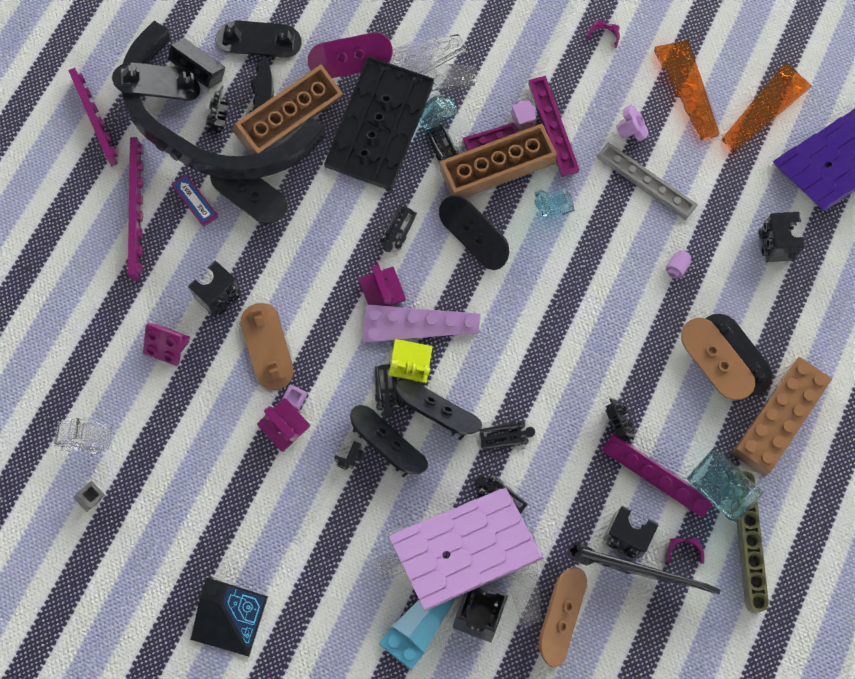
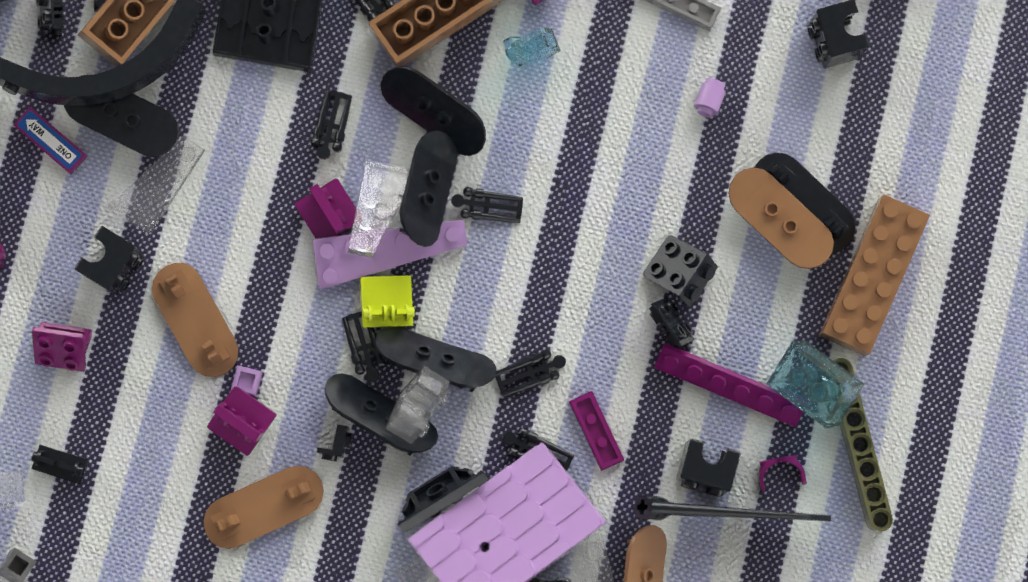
camera: 15 degrees left, 10 degrees up
none -> black hinge [31,445,89,484]
none -> clear wing [106,136,205,235]
none -> medium nougat piece [204,466,324,549]
none -> clear wing [348,160,410,258]
none -> clear brick [386,366,450,444]
none -> black wing [398,466,489,533]
none -> black piece [400,130,458,247]
none -> black piece [451,187,523,223]
none -> magenta tile [569,391,624,471]
none -> black bracket [643,235,718,308]

